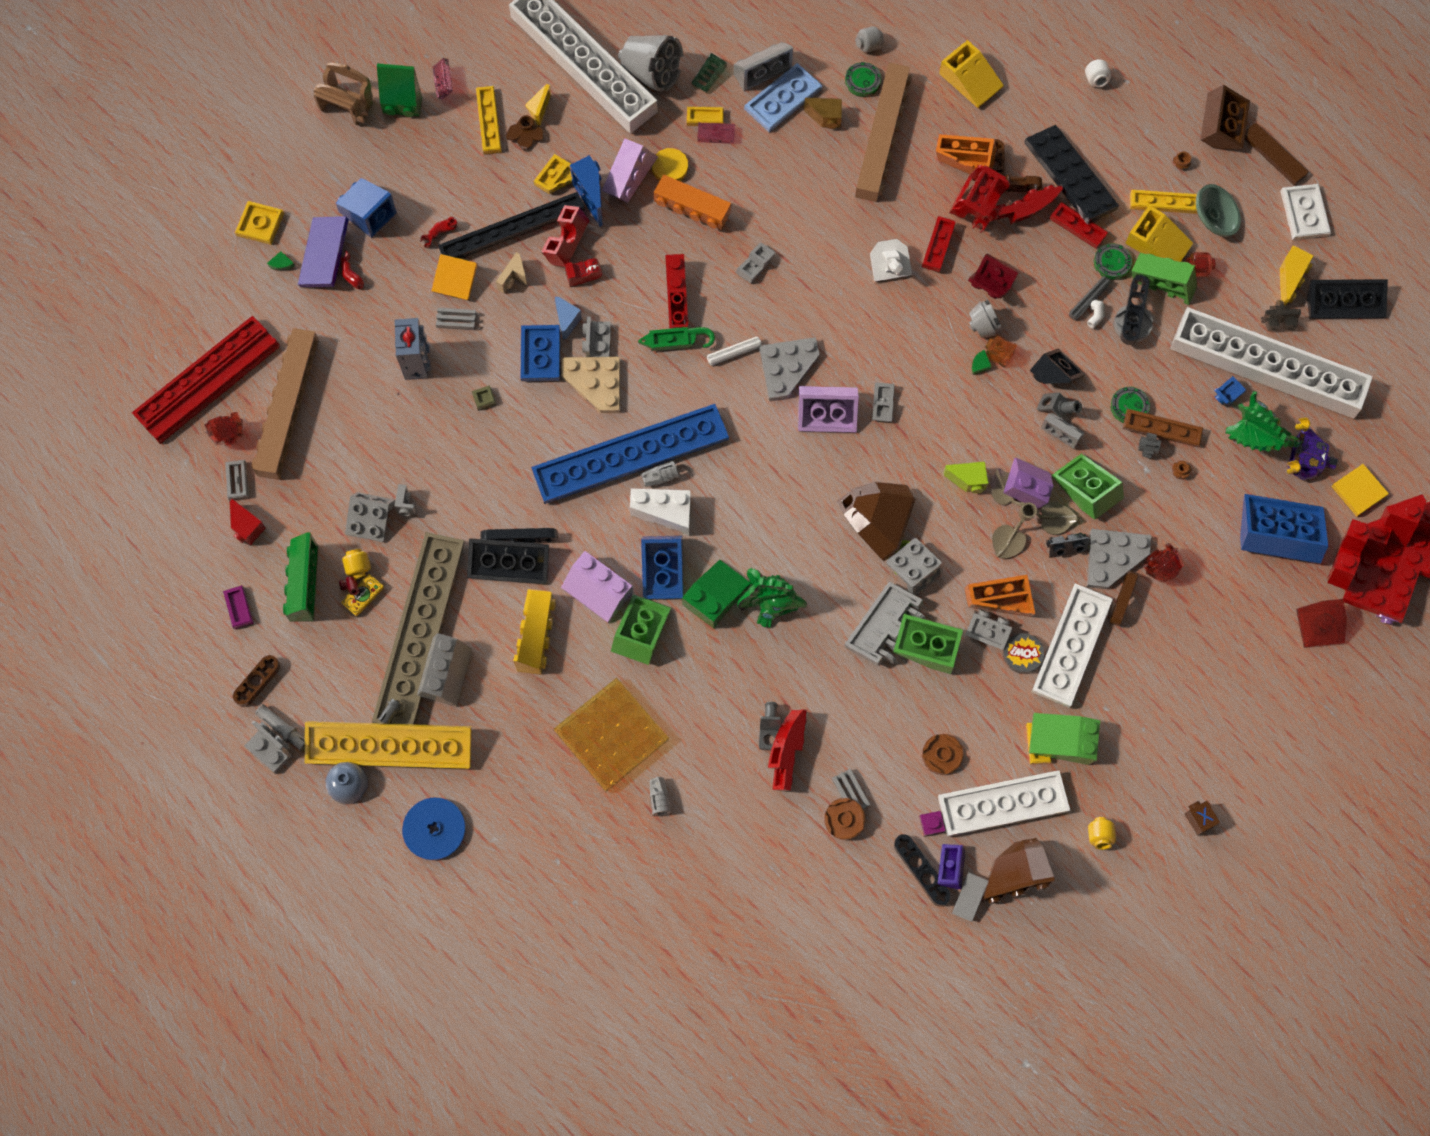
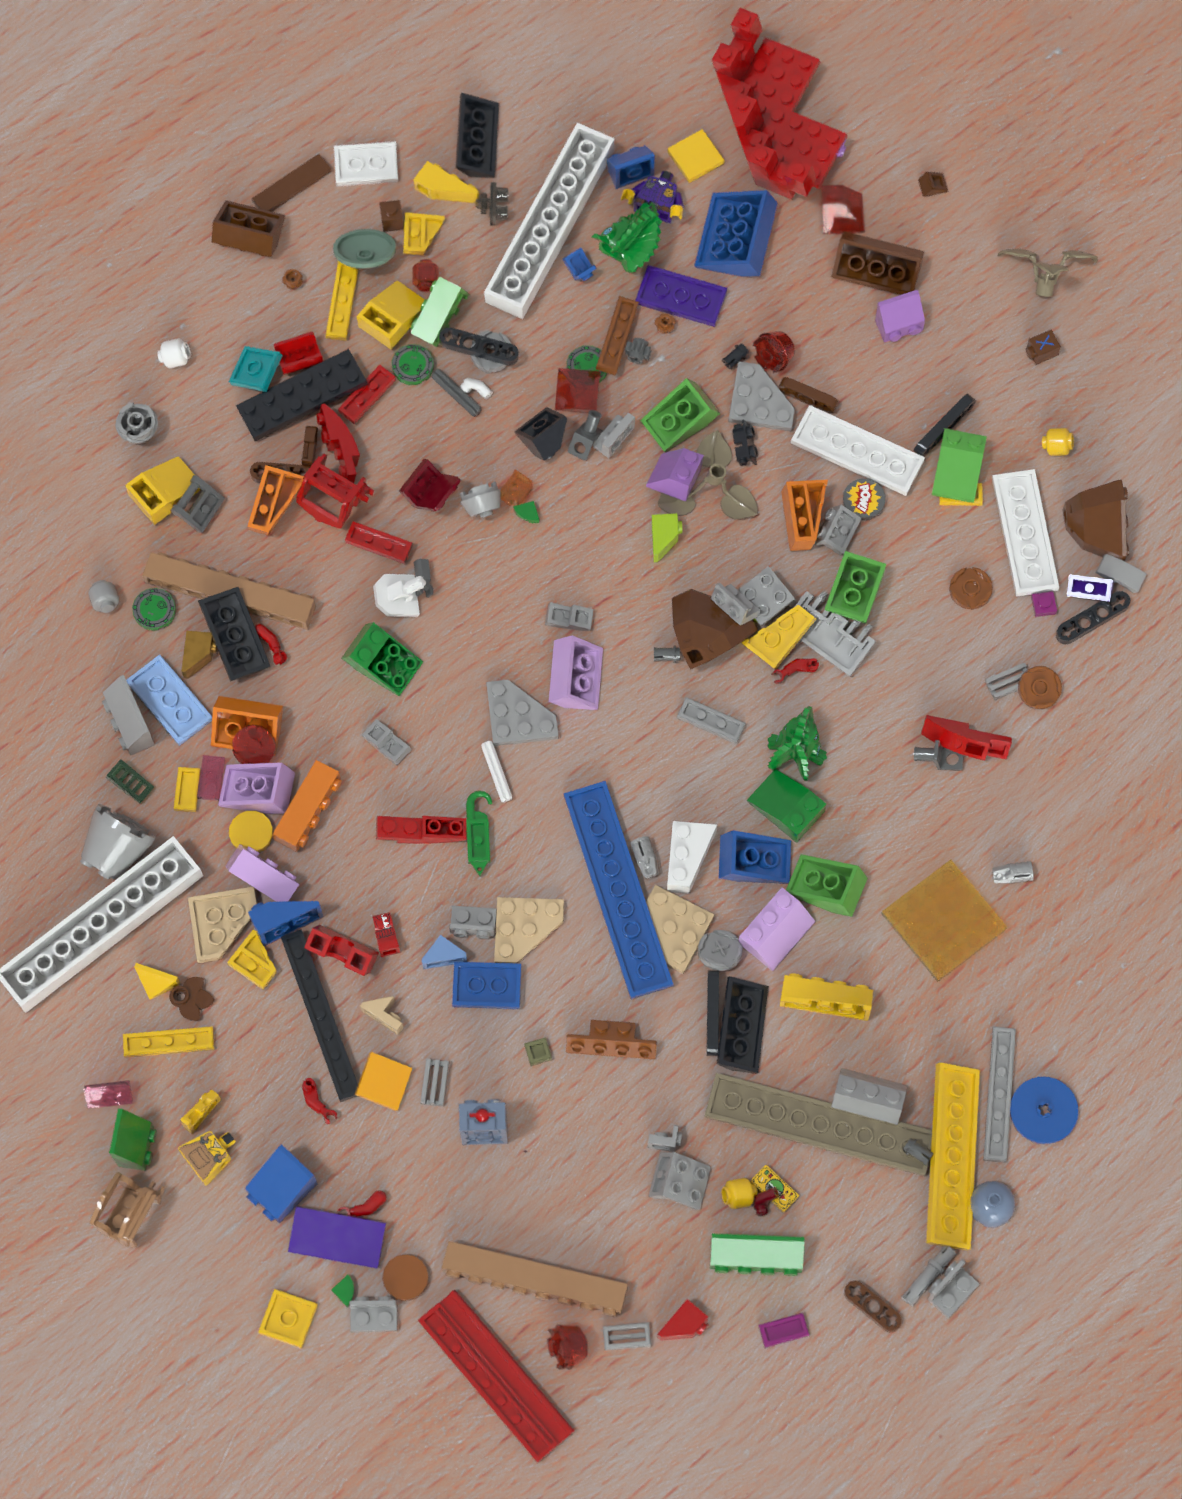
camera: 85 degrees left, 0 degrees up
none -> light grey cone [116,403,158,444]
none -> dark grey plate [171,475,225,533]
none -> torso [178,1131,236,1186]
none -> yellow wing [180,1089,221,1134]
none -> tan plate [188,887,257,963]
none -> black slope [198,587,271,682]
none -> orange slope [211,696,283,756]
none -> lavender slope [218,763,295,814]
none -> teal plate [228,346,282,392]
none -> clear red tile [232,724,276,764]
none -> red arm [255,623,287,665]
none -> red bracket [274,332,323,375]
none -> green slope [341,622,423,696]
none -> light grey bracket [350,1297,397,1332]
none -> reddish brown brick [379,200,404,232]
none -> dark orange tile [382,1254,429,1301]
none -> yellow wing [403,212,445,255]
none -> dark grey bar [414,559,434,598]
none -> clear red slope [555,368,600,413]
none -> dark orange bracket [566,1020,657,1059]
none -> blue slope [607,145,655,189]
none -> dark purple tile [635,265,728,327]
none -> tan plate [646,885,714,974]
none -> dark grey pin [654,646,680,663]
none -> light grey tile [677,697,746,744]
none -> light grey tile [698,930,743,971]
none -> light grey bracket [711,583,760,626]
none -> black pin [722,343,749,370]
none -> yellow wing [742,605,816,670]
none -> red arm [771,658,819,684]
none -> reddish brown slope [831,231,925,295]
none -> medium lavender slope [875,290,925,342]
none -> black beam [913,393,976,457]
none -> reddish brown slope [918,172,948,197]
none -> light grey tile [983,1026,1016,1163]
none -> dark tan plant [998,249,1098,297]

